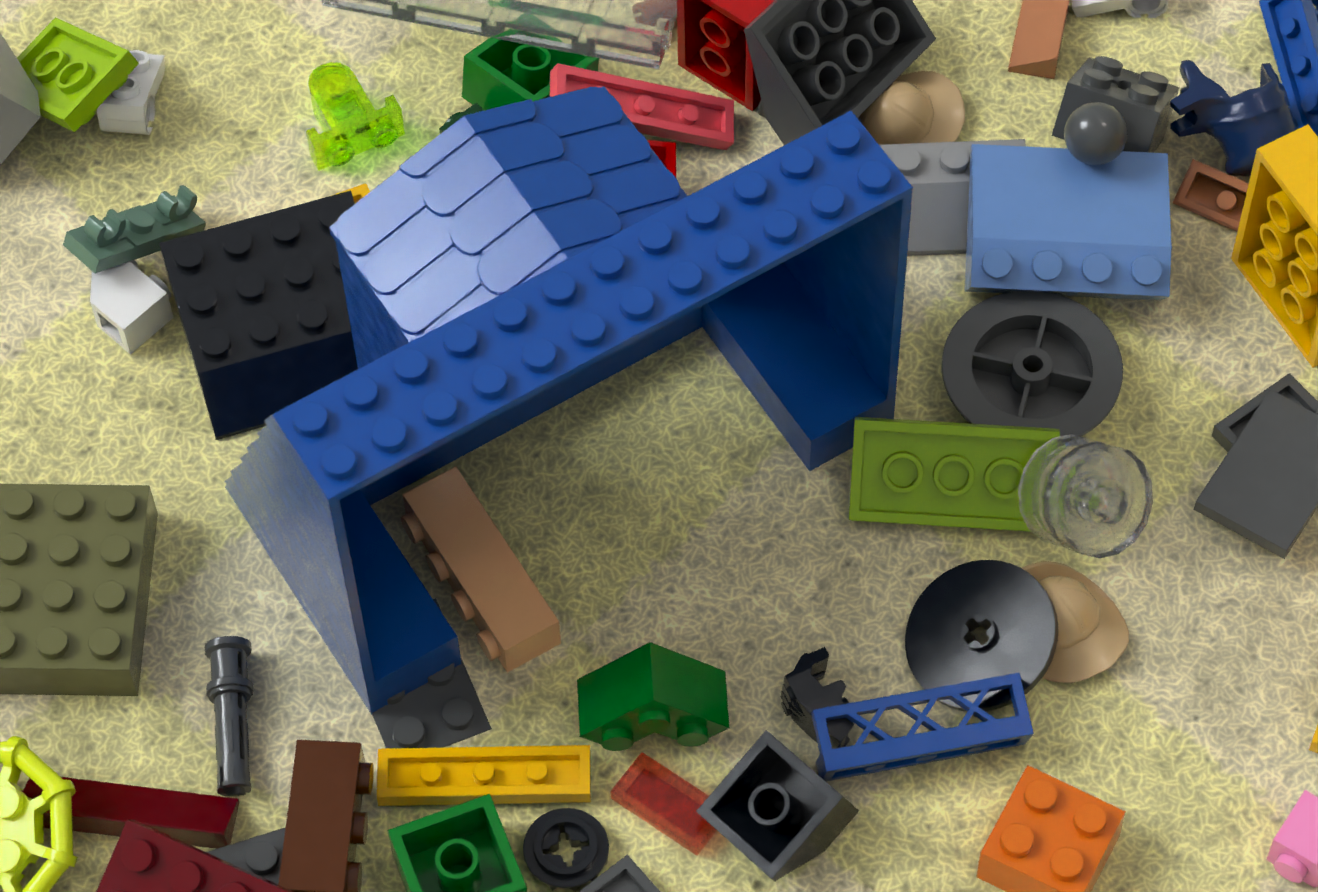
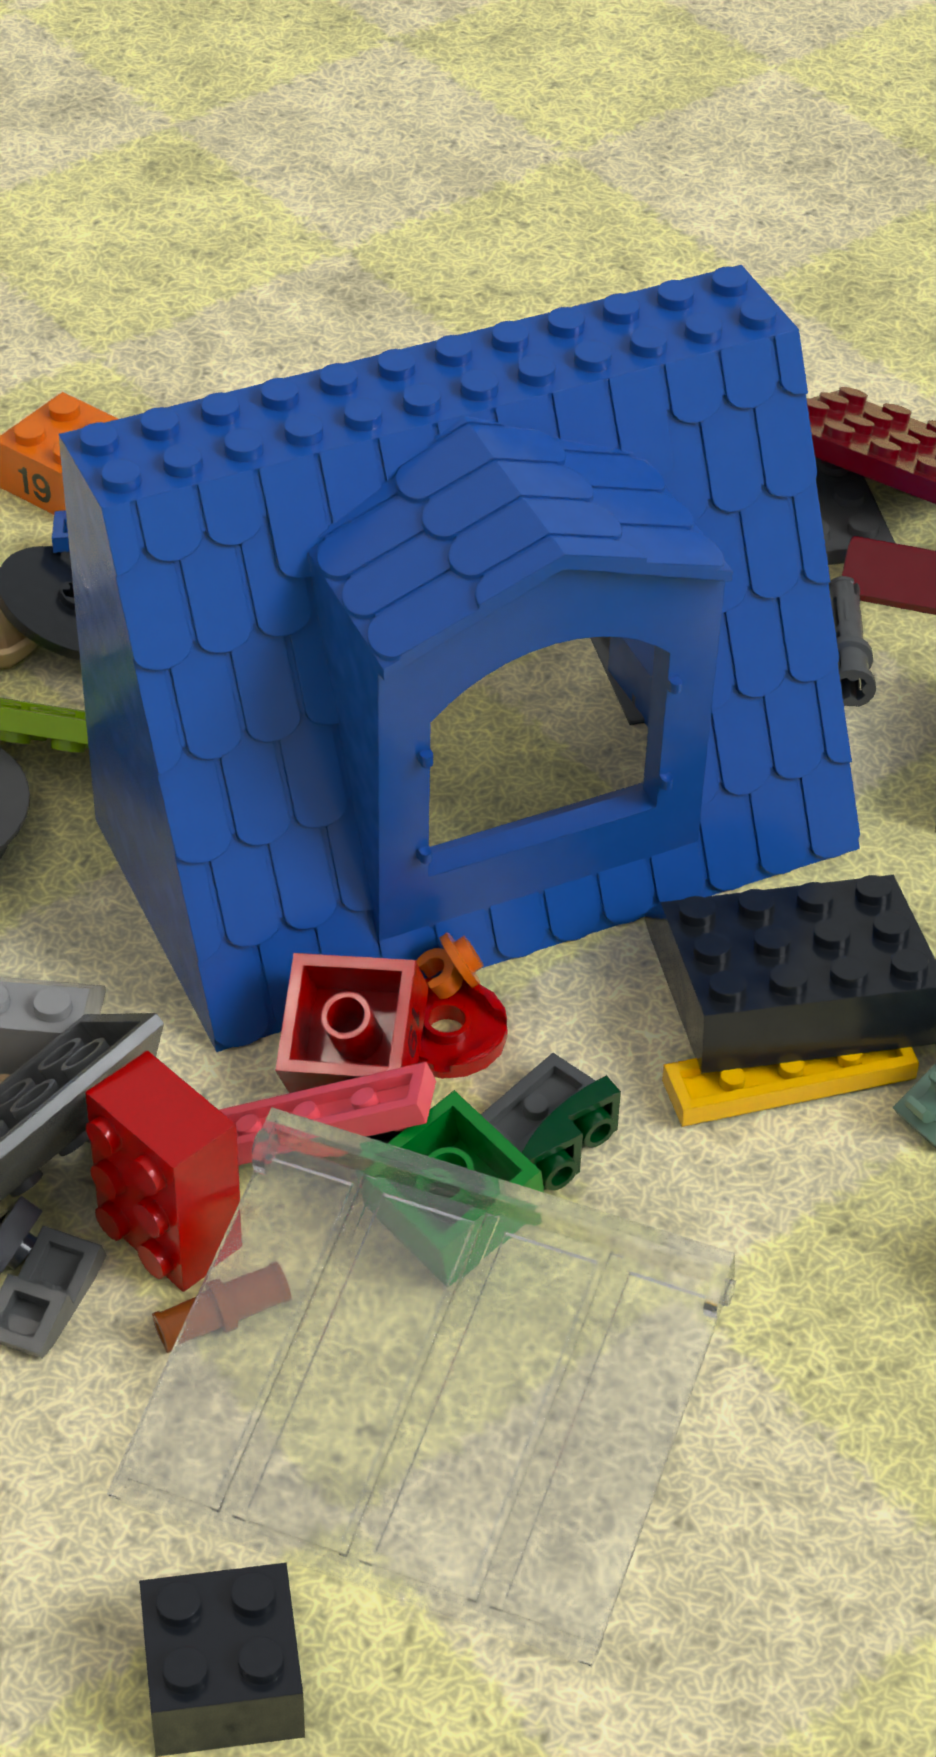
camera: 175 degrees left, 15 degrees down
clear neon green pin [306,62,405,171] -> none
light nougat brick [401,467,561,673] -> none

